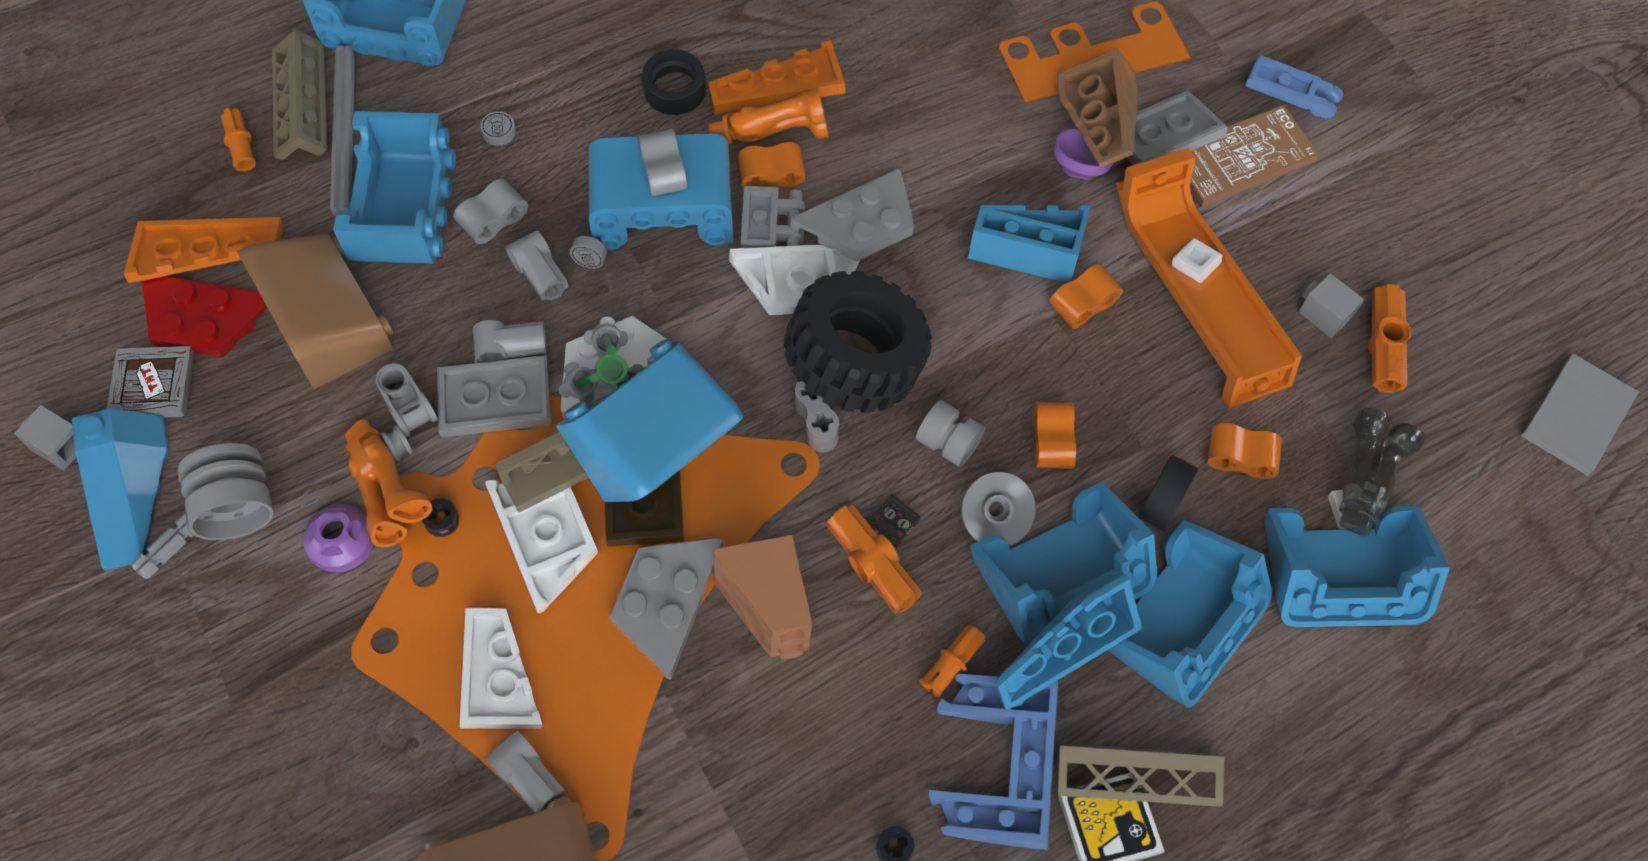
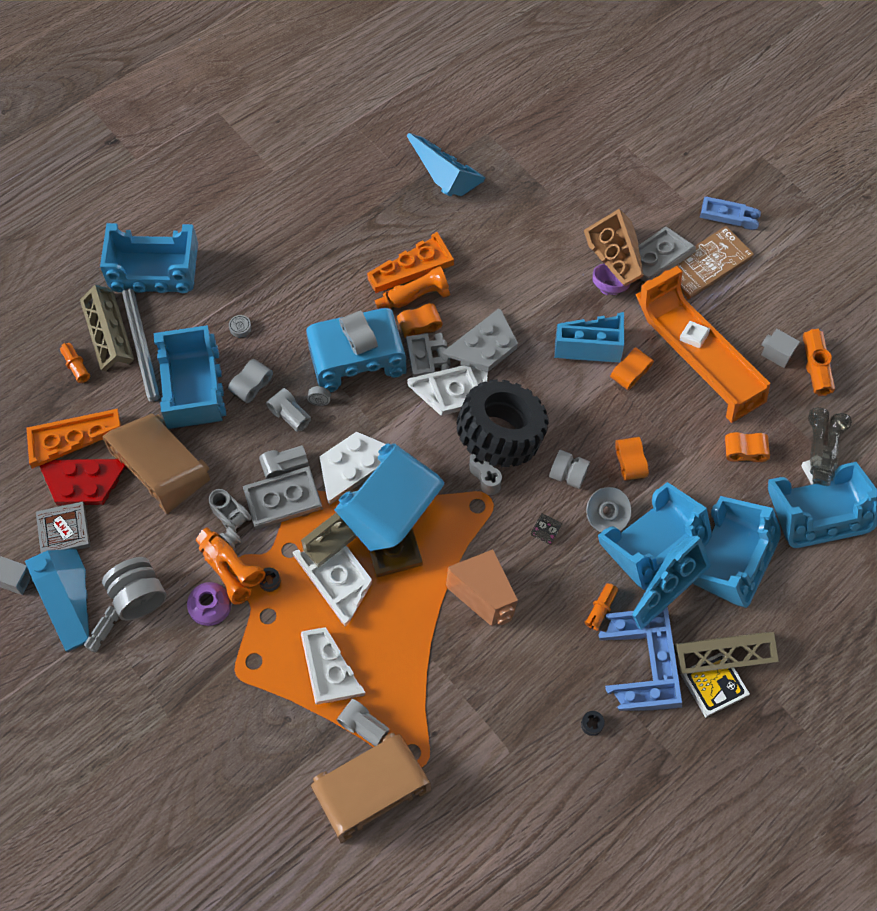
camera: 10 degrees left, 0 degrees up
light grey plant [559,316,644,404] -> none
light grey wing [610,538,724,680] -> none
black tyre [641,49,706,115] -> none
orange piece [826,504,922,614] -> none
orange piece [999,2,1191,103] -> none
black tyre [1138,455,1198,531] -> none

